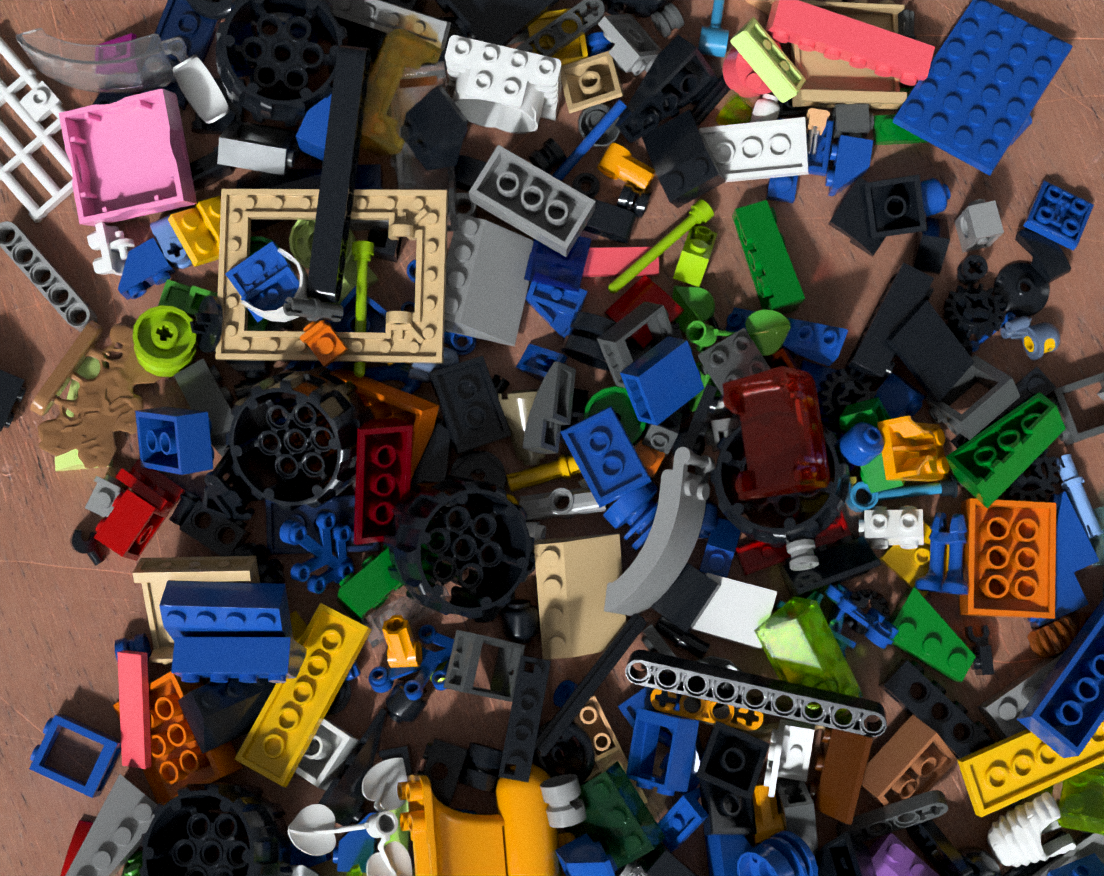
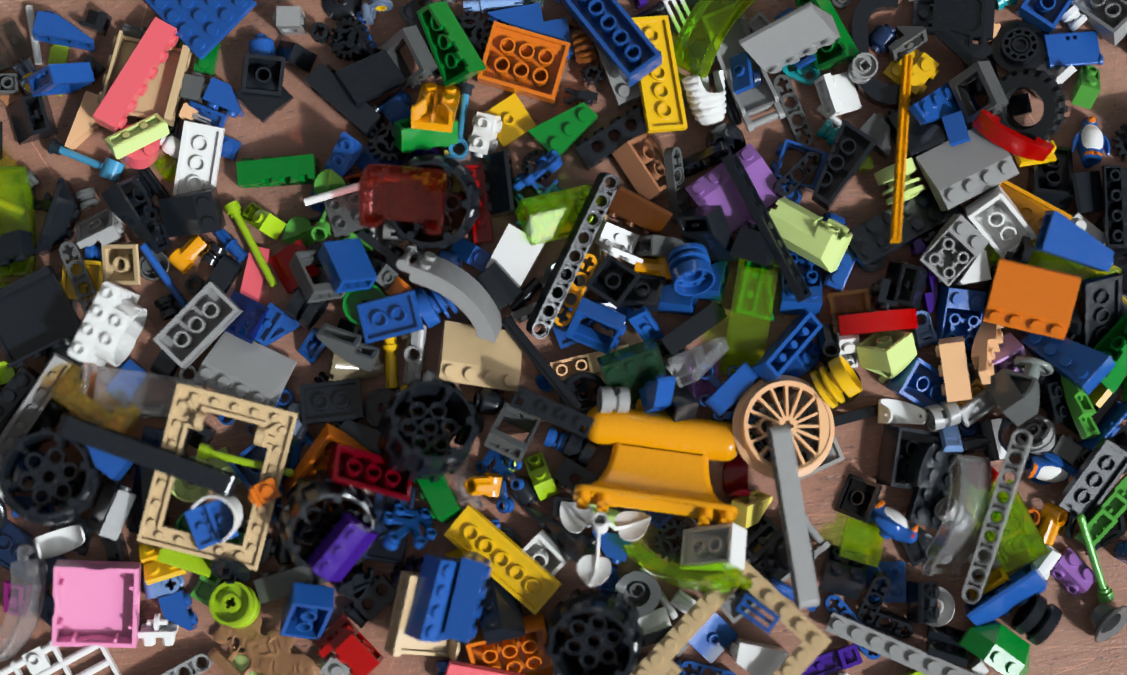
camera: 80 degrees left, 5 degrees up
dark grey pin [283,297,343,322] -> none
black slope [401,85,468,171] -> none
light grey wheel [786,539,819,571] -> none
blue head [839,422,884,466] -> none
blue piece [914,512,969,595] -> none
none -> lime piece [157,548,211,578]
none -> blue axle [214,228,248,263]
none -> bar [303,181,364,206]
none -> dark purple slope [308,512,379,582]
none -> lime slope [523,451,559,501]
none -> blue wheel [544,427,569,452]
none -> black gear [581,63,604,88]

